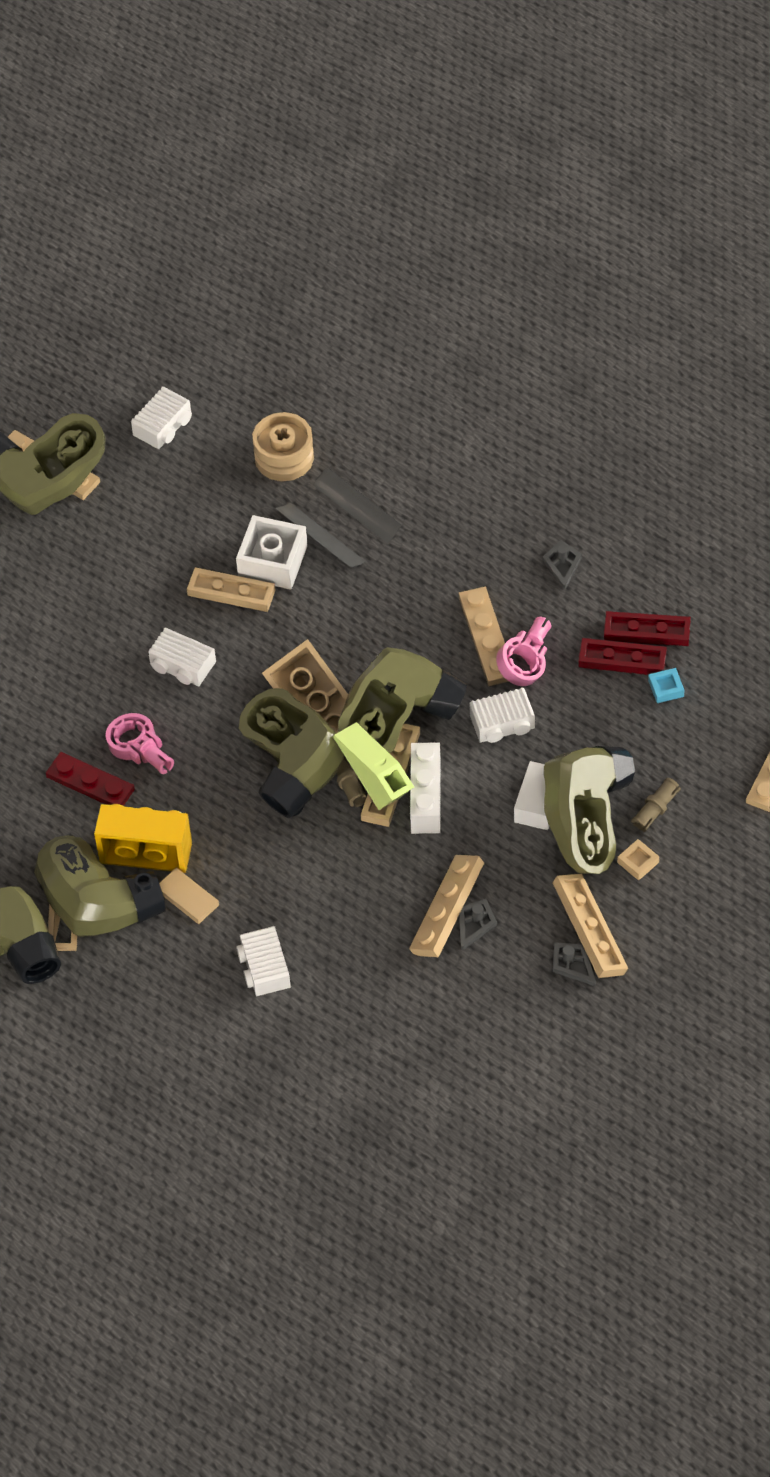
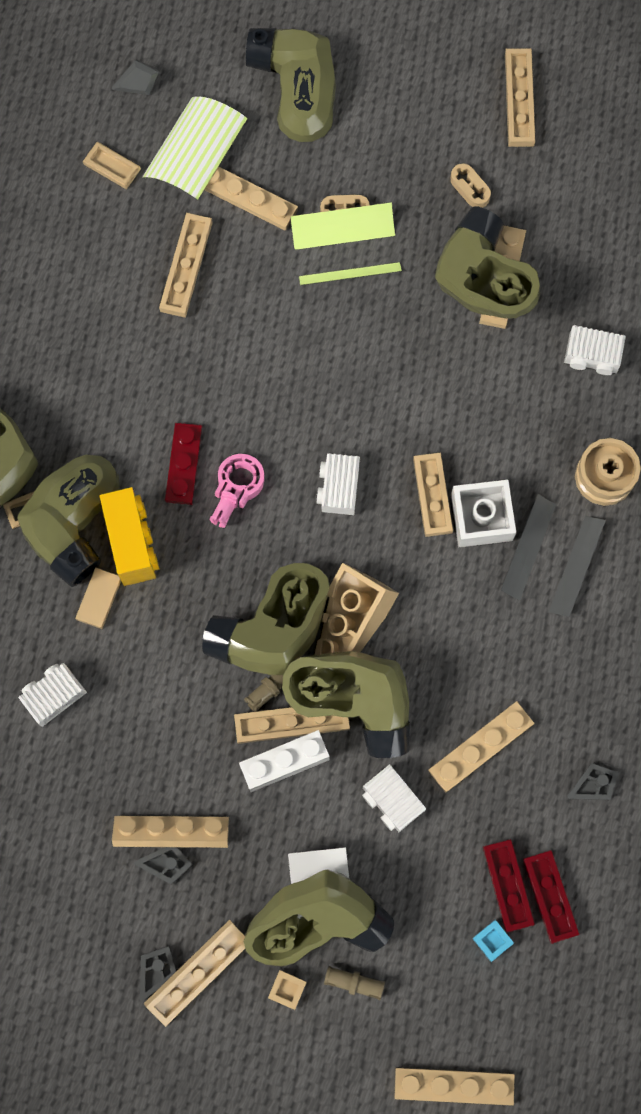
camera: 65 degrees right, 20 degrees up
yellowish green slope [333,722,414,810] -> none
bright pink pin [496,617,551,686] -> none

